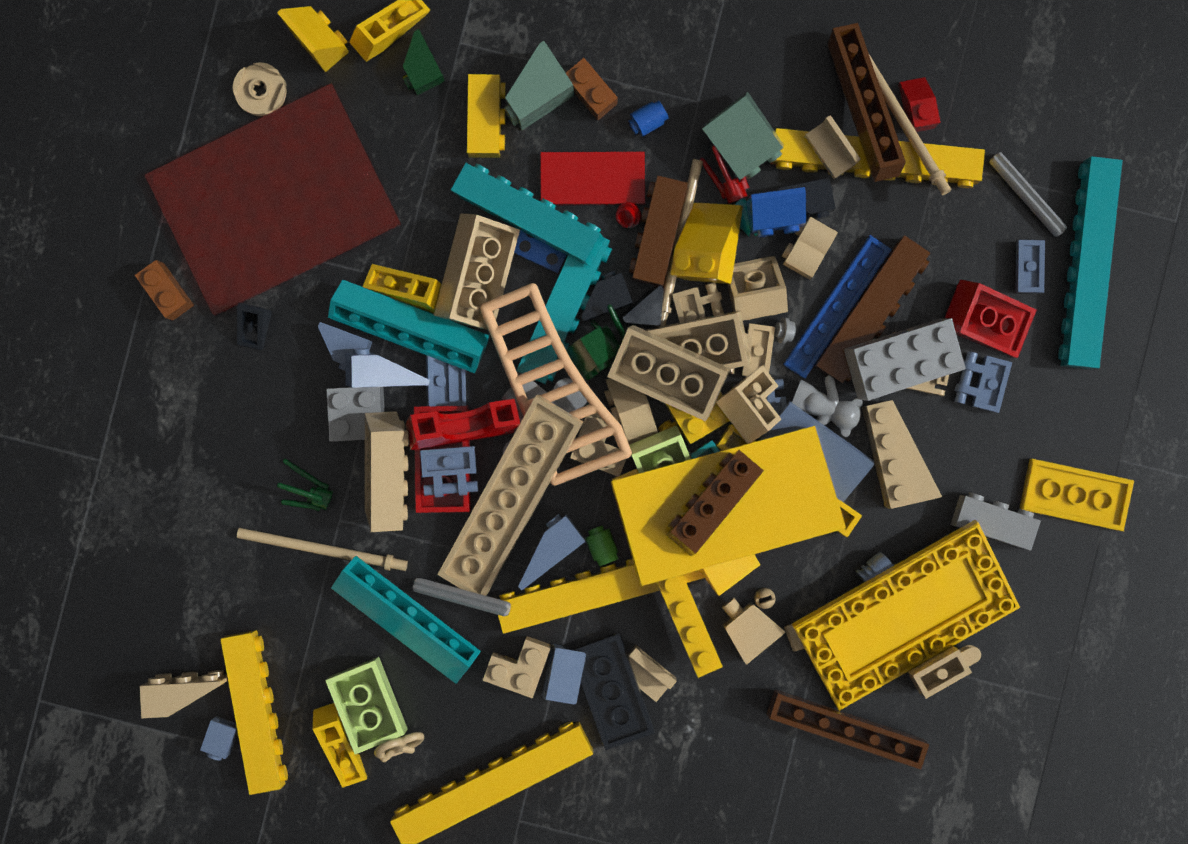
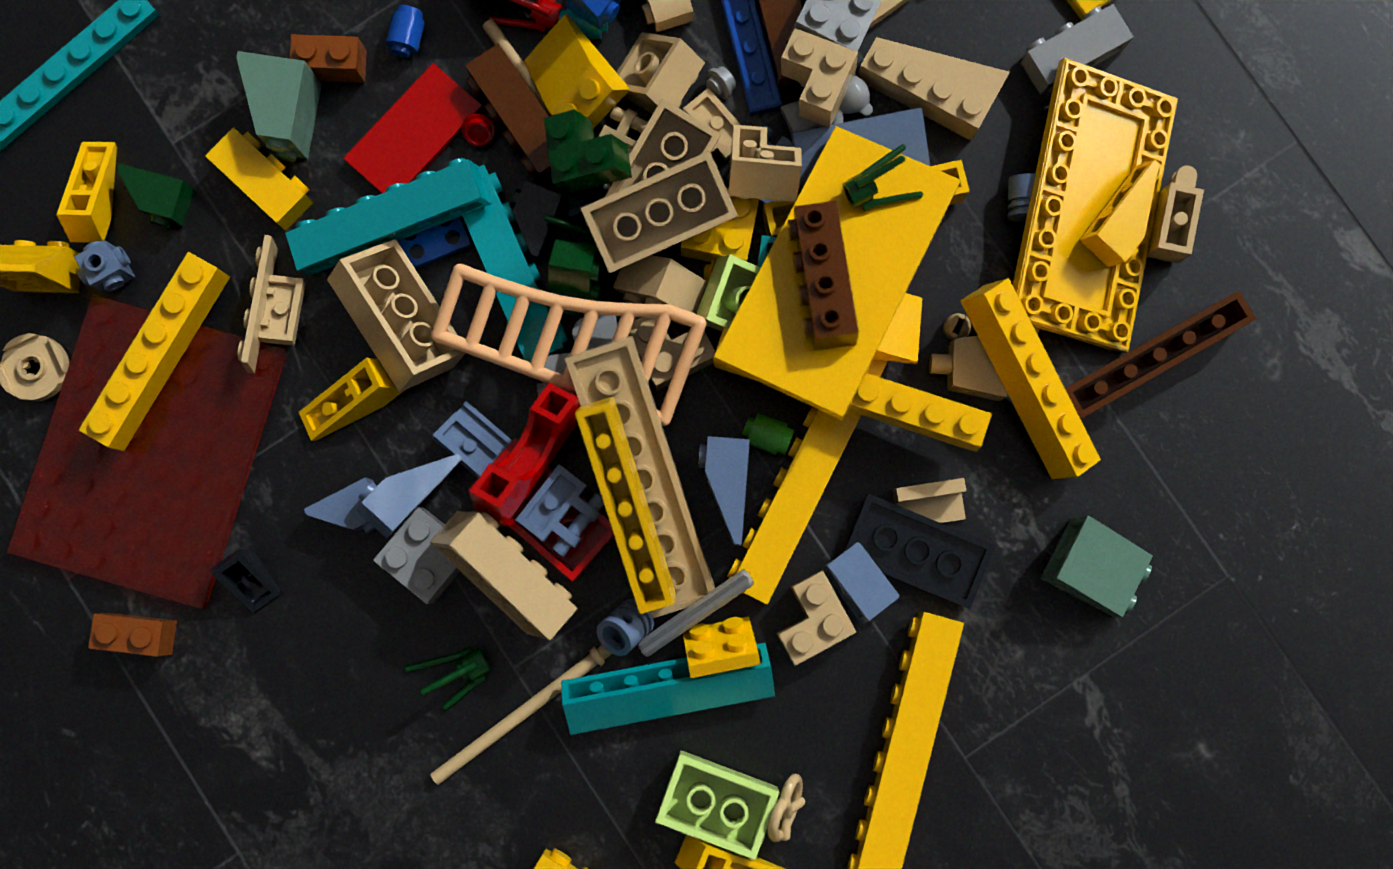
camera: 45 degrees left, 5 degrees down
teal brick [328,280,489,373] -> none
none -> sand blue brick [74,240,135,293]
none -> yellow brick [79,252,230,451]
none -> tan bracket [238,235,306,374]
none -> dark green brick [544,109,632,194]
none -> yellow brick [575,396,676,614]
none -> sand blue piece [596,599,654,656]
none -> yellow plate [683,616,760,678]
none -> tan brick [781,28,858,128]
none -> dark green plant [842,144,923,212]
none -> yellow brick [960,278,1101,479]
none -> sand green slope [1040,516,1153,617]
none -> yellow slope [1080,159,1159,267]

